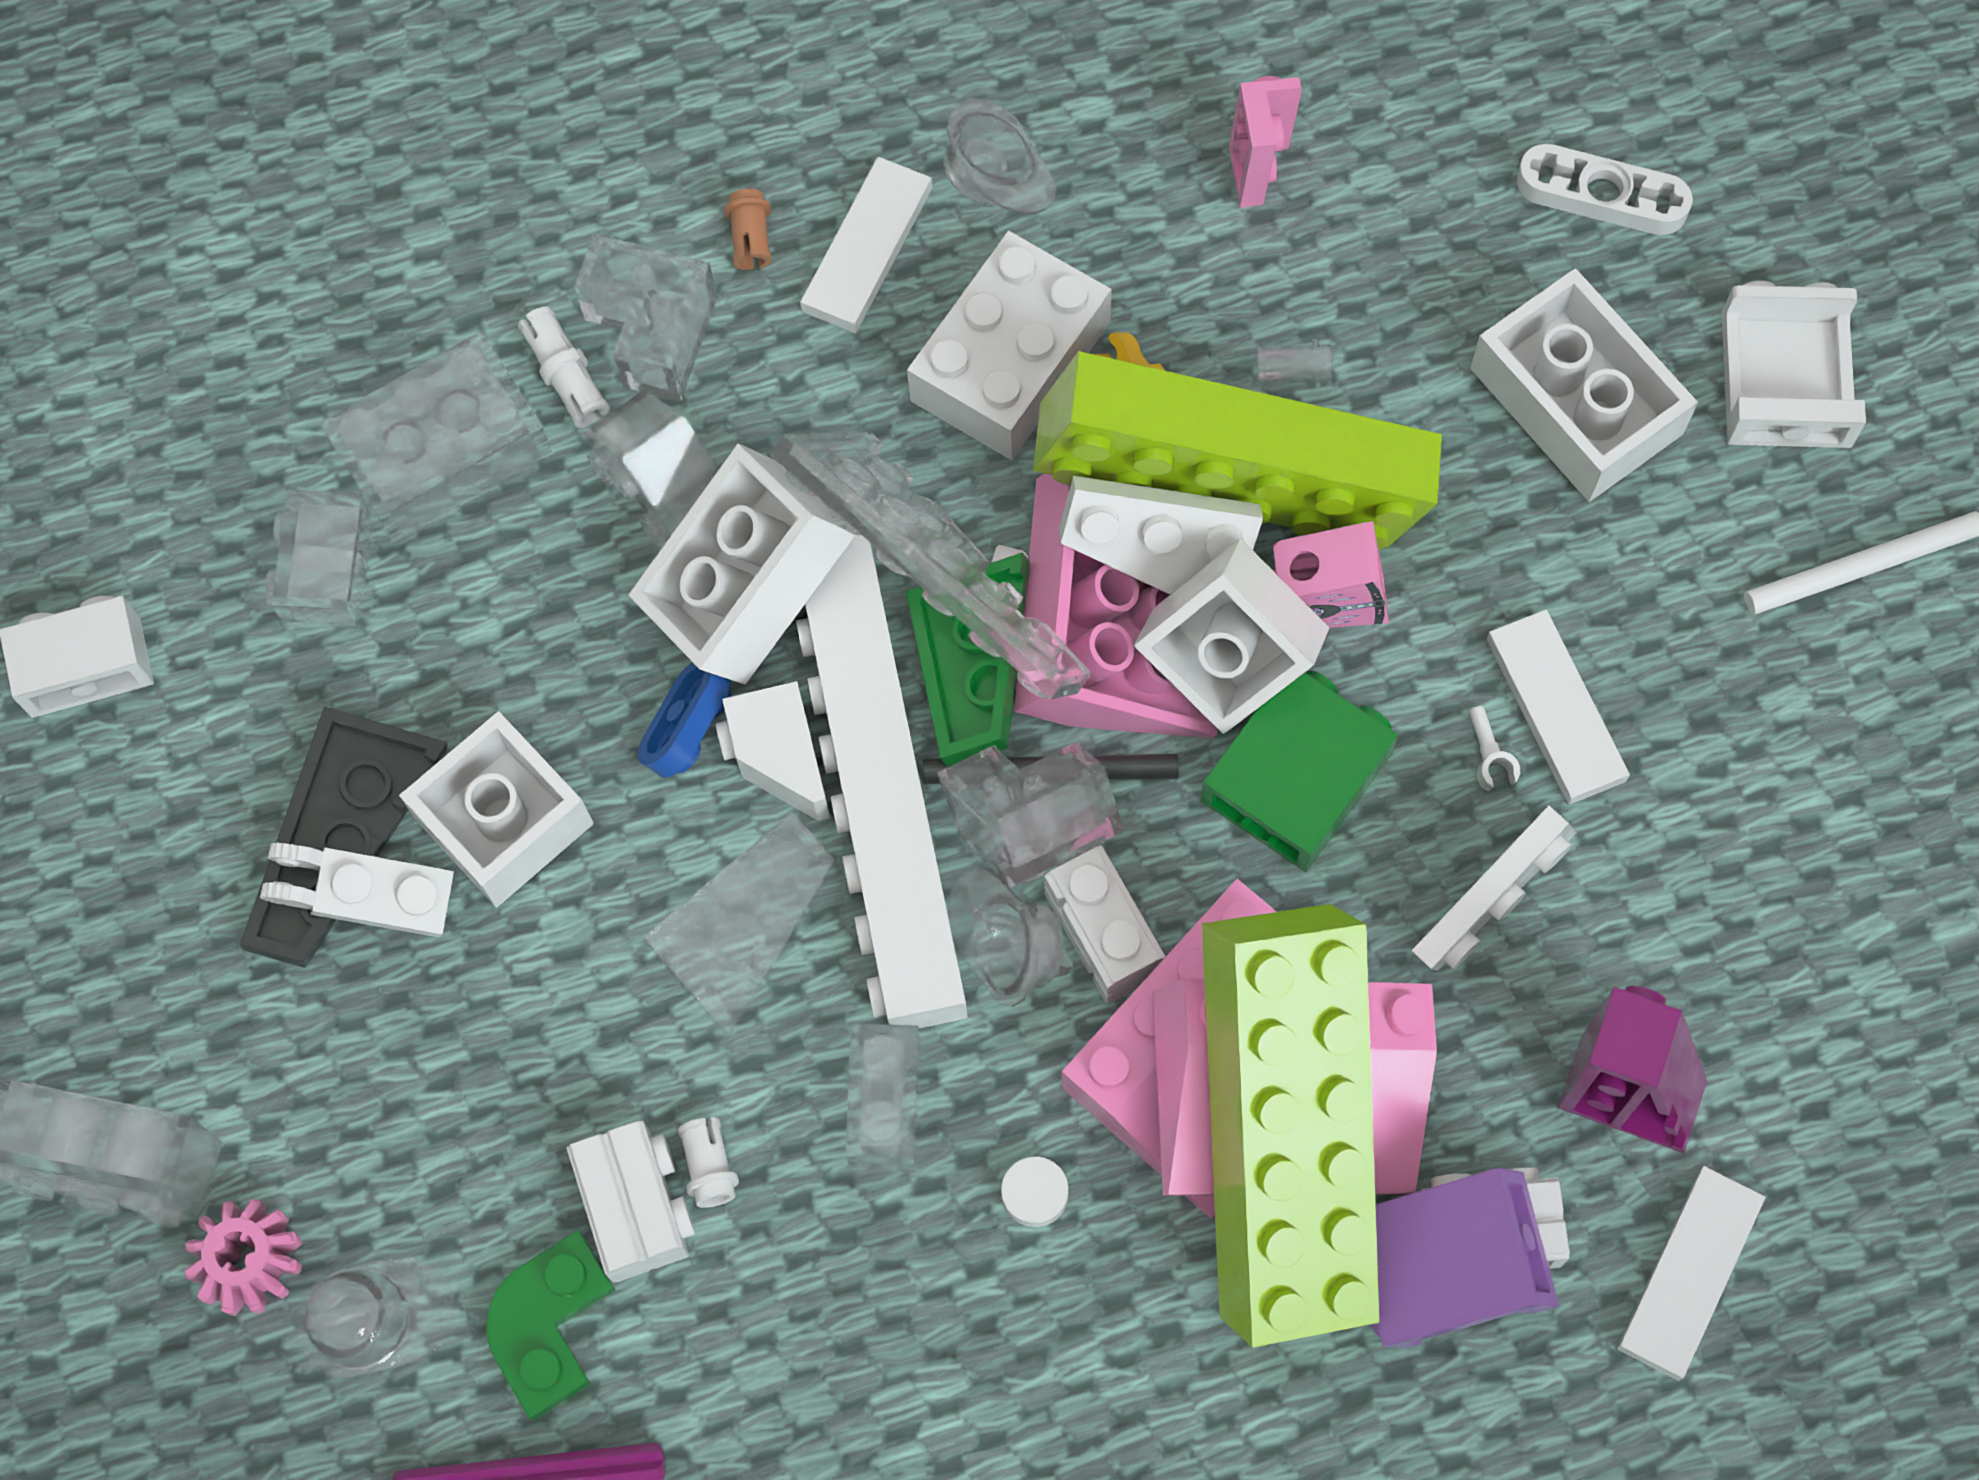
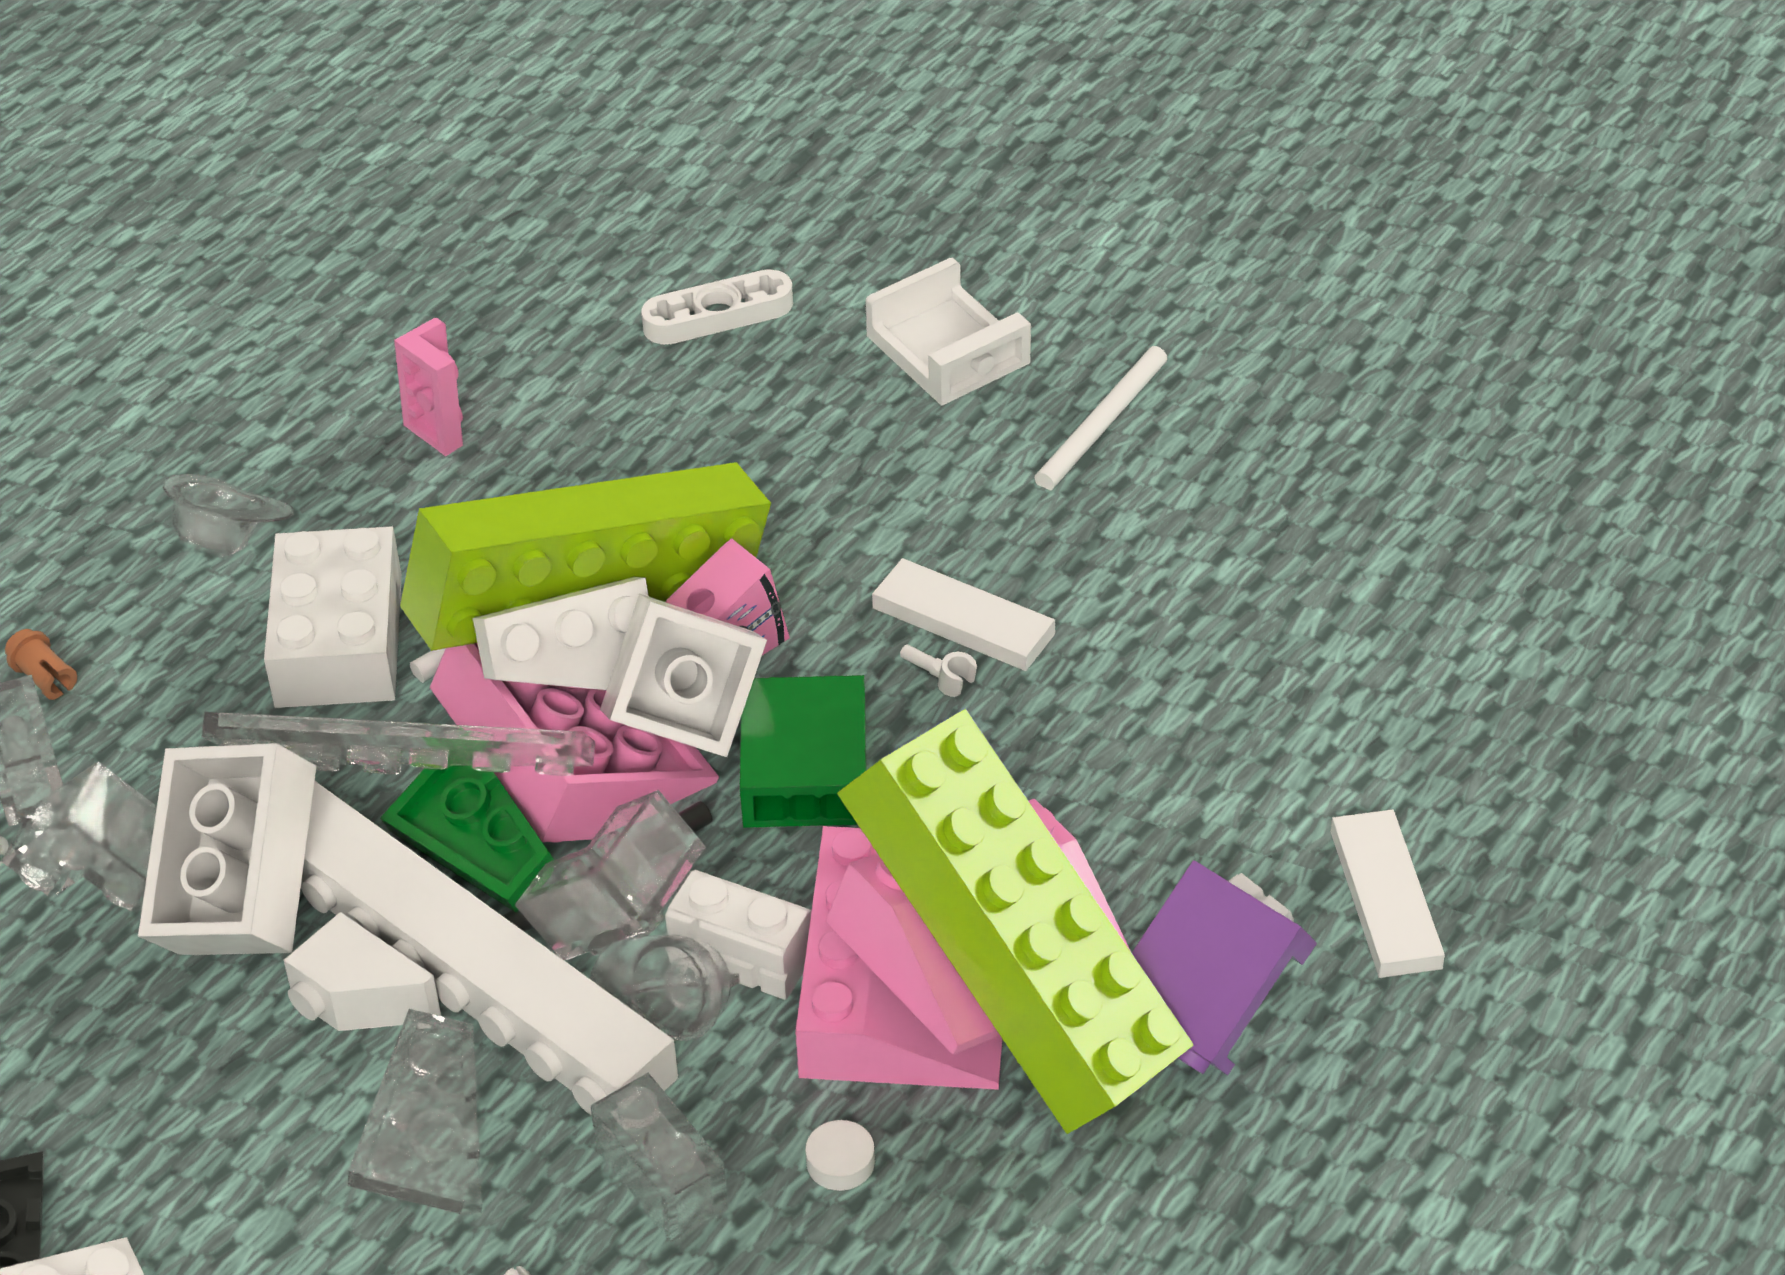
camera: 40 degrees left, 25 degrees down
white brick [399,711,594,908] -> none
blue plate [638,662,731,778] -> none
white tile [800,157,932,334] -> none
white wing [1412,806,1577,971] -> none
white brick [1470,268,1698,502] -> none
magenta wedge [1558,986,1707,1154] -> none

